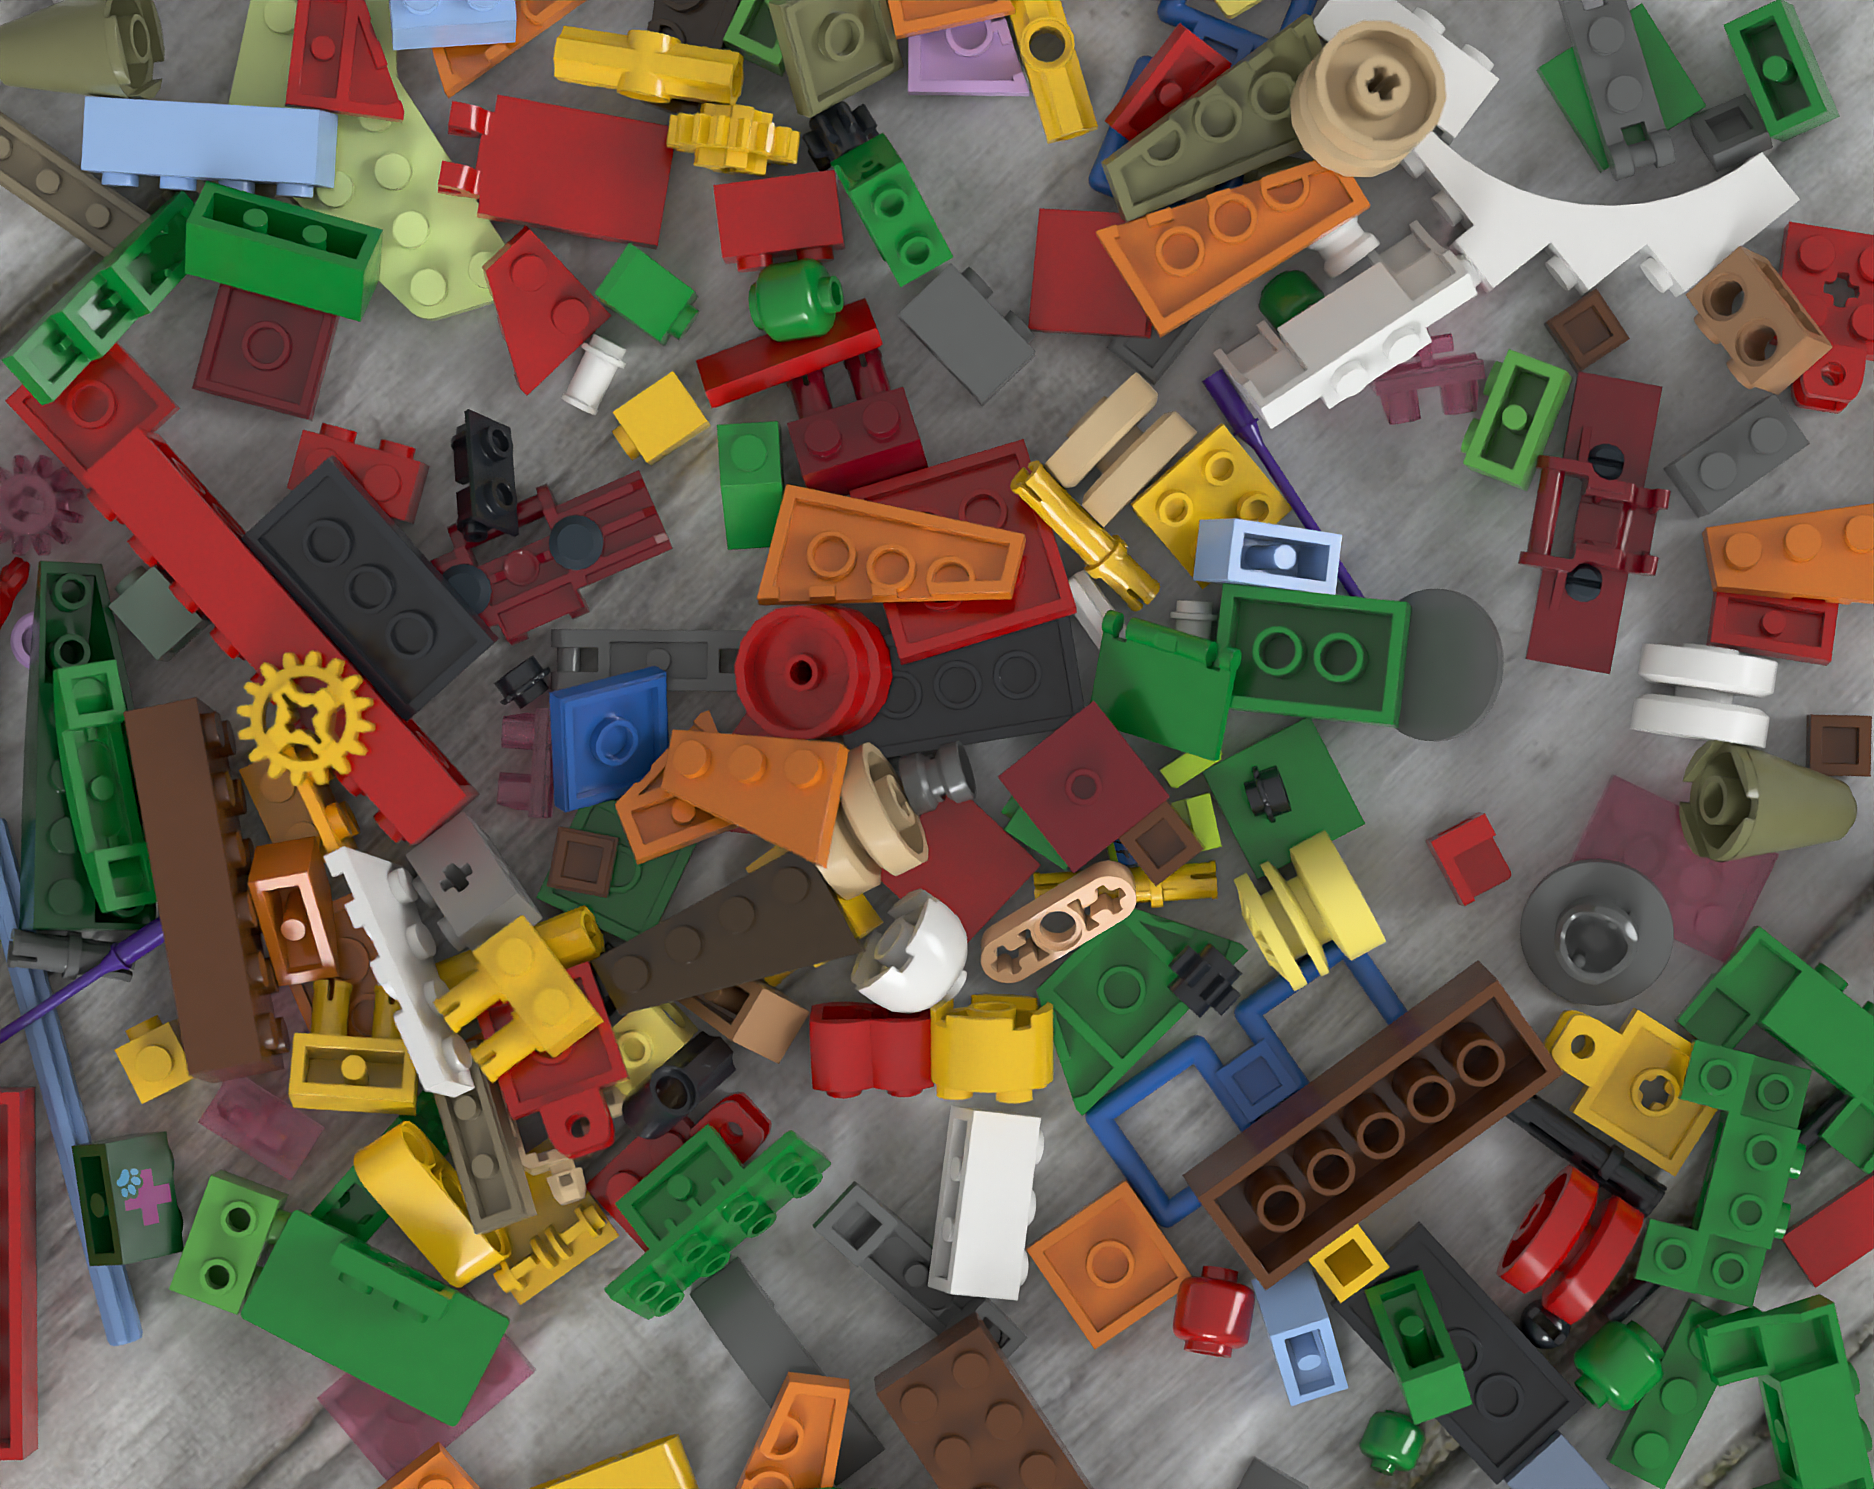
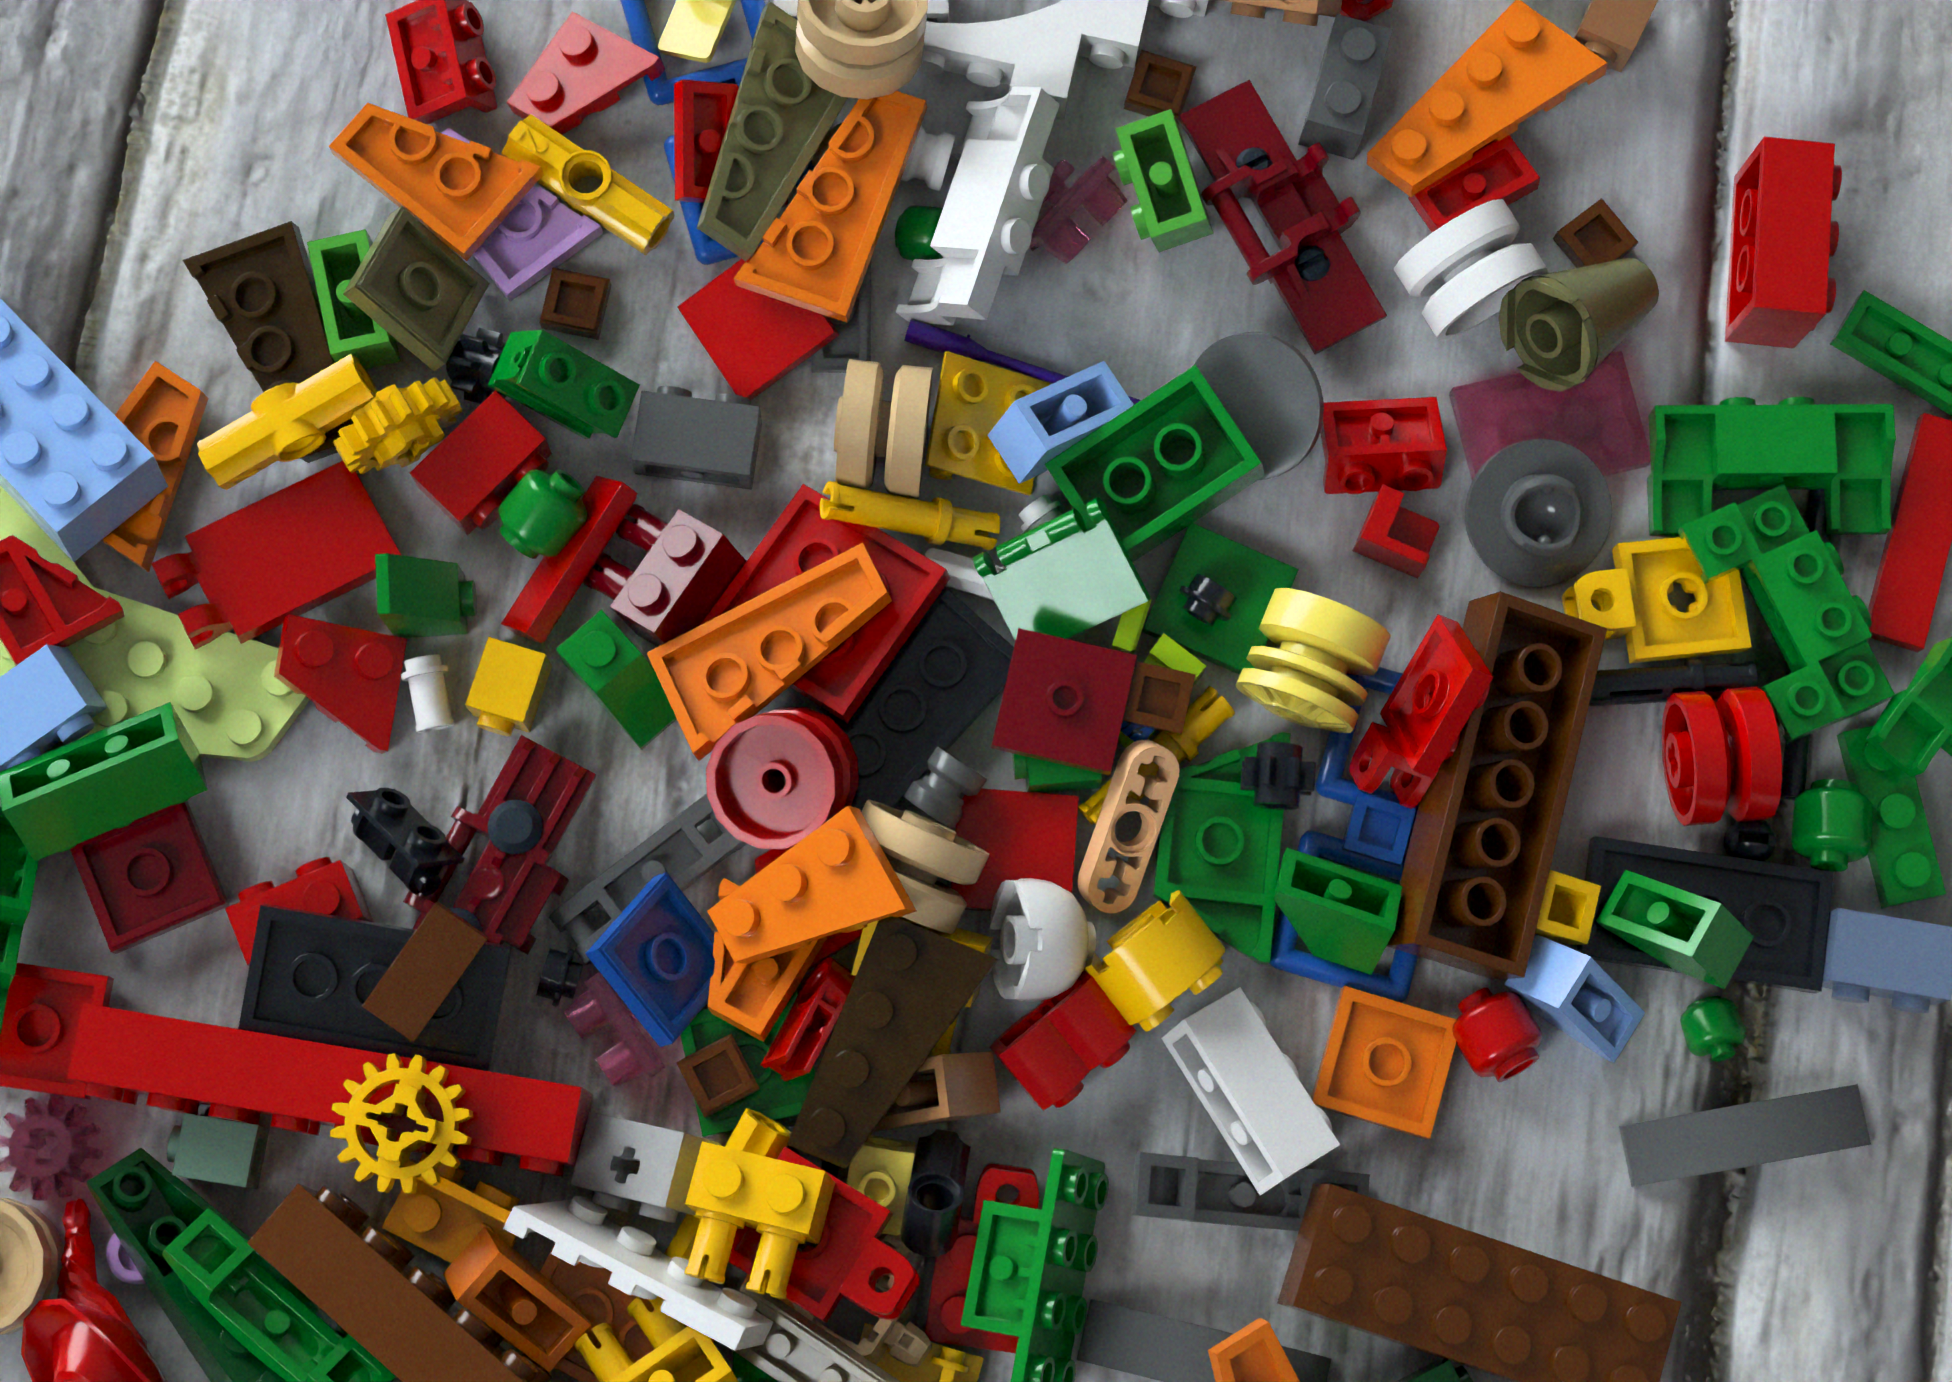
camera: 45 degrees left, 10 degrees down
none -> reddish brown tile [362,901,489,1042]
none -> reddish brown tile [539,267,612,340]
none -> red piece [761,957,856,1082]
none -> green slope [1274,847,1403,975]
none -> red bracket [1320,397,1447,494]
none -> red plate [1349,614,1493,809]

